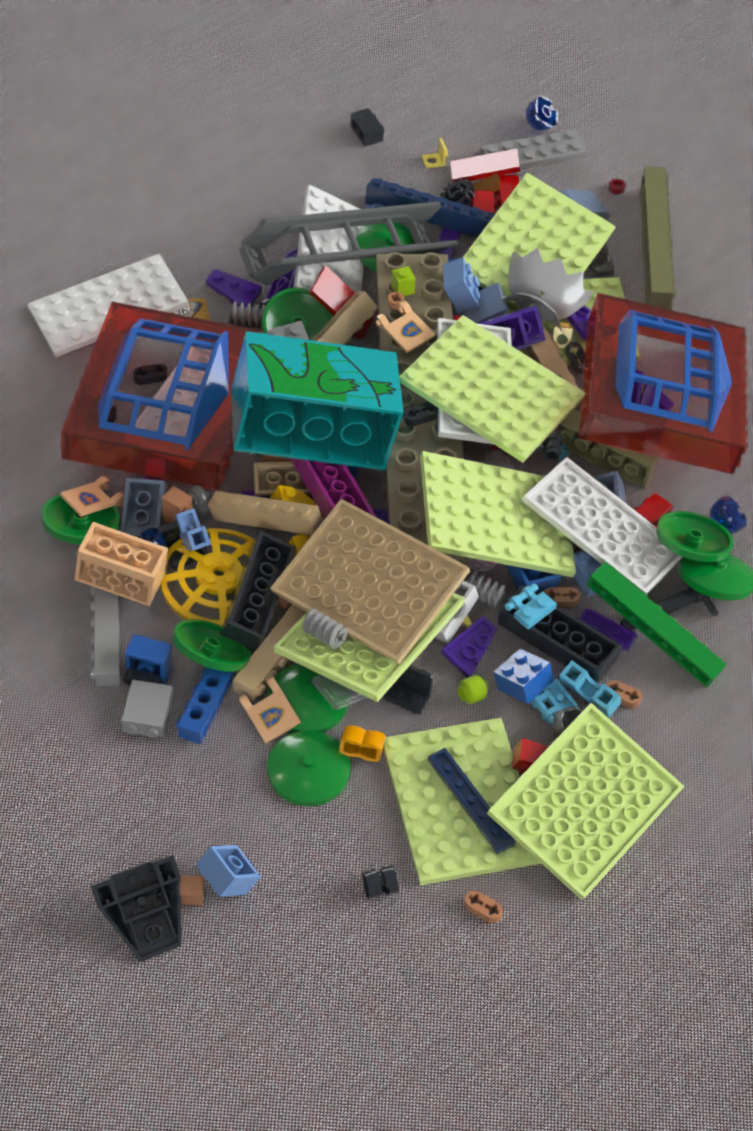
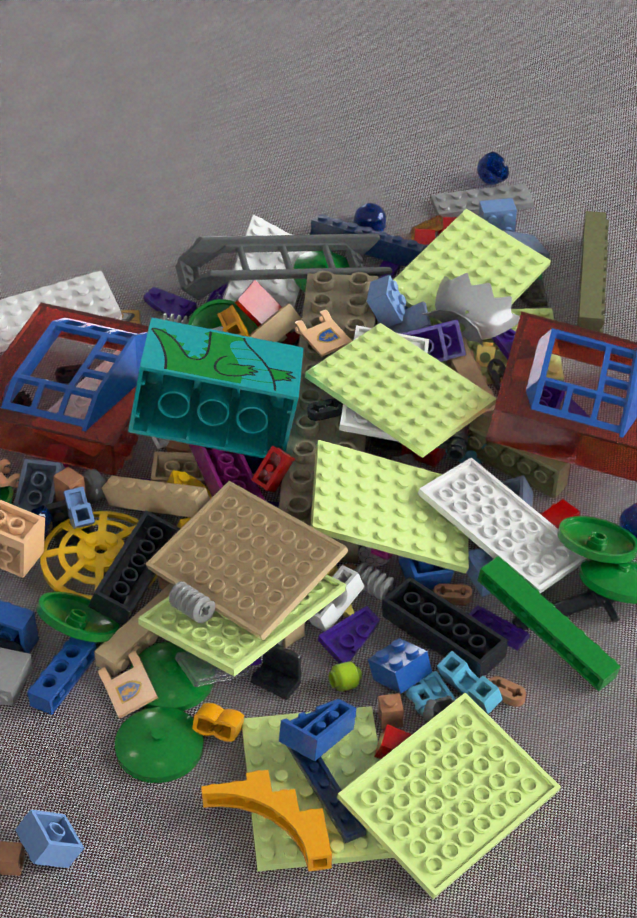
camera: 10 degrees right, 10 degrees down
black brick [350,108,385,147] -> none
black wheel [362,865,399,899] -> none
nougat bush [387,292,404,310] -> none
lime brick [391,266,416,296] -> none
light yellow bracket [422,138,448,169] -> none
black gear [440,178,476,206] -> none
tile [451,149,520,182] -> none
nougat beam [464,891,503,923] -> none
medium azure plate [505,583,557,629] -> none
dark red tile [608,178,626,195] -> none
none -> light orange arch [201,770,332,872]
none -> light orange arch [217,305,250,337]
none -> red brick [251,446,295,492]
none -> blue wedge [279,699,357,761]
none -> clear blue cylinder [354,203,386,232]
none -> nougat brick [378,693,404,729]
none -> medium blue brick [479,198,517,232]

